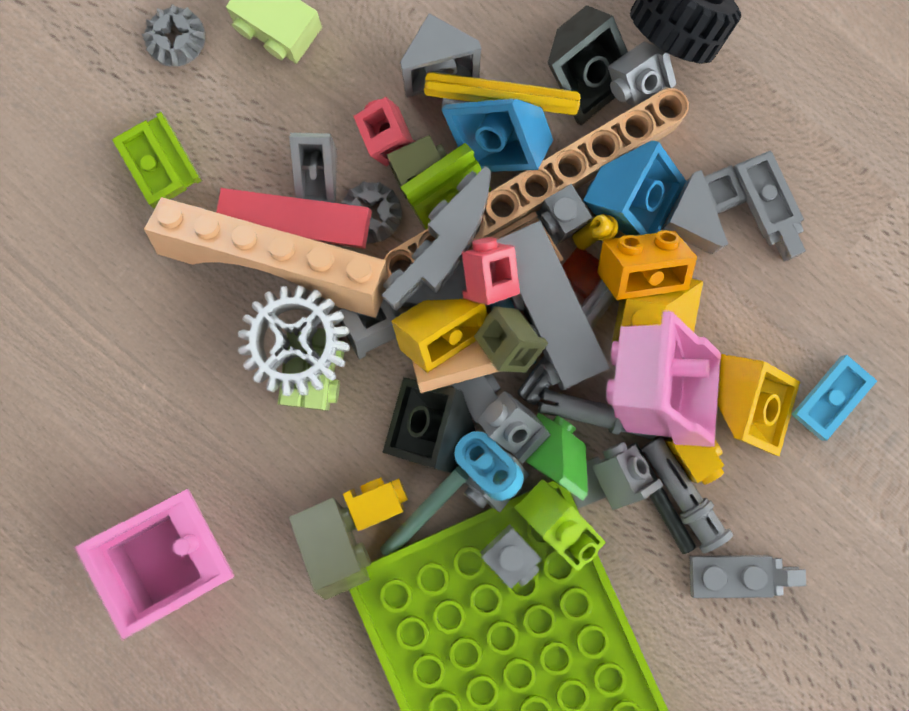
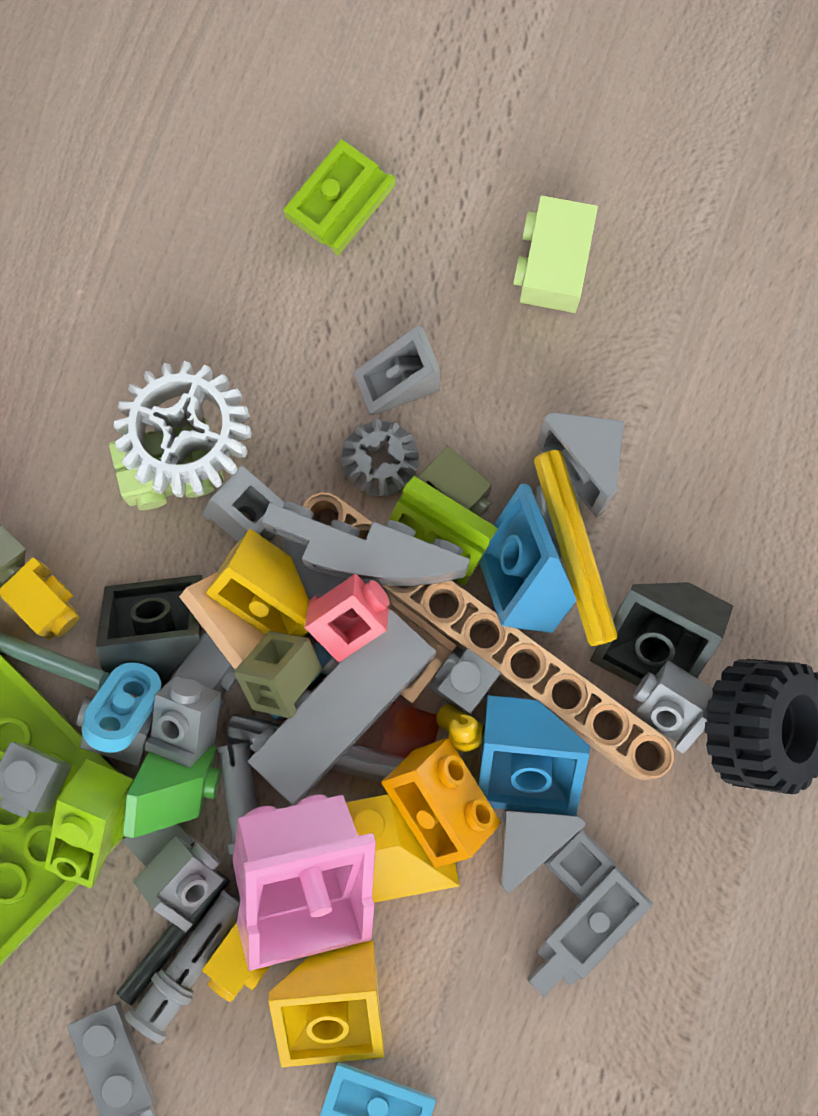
camera: 70 degrees right, 5 degrees down
light grey gear [142,4,205,66] -> none
light nougat arch [144,197,388,318] -> none
coral tile [216,188,372,249] -> none
coral brick [353,97,415,166] -> none

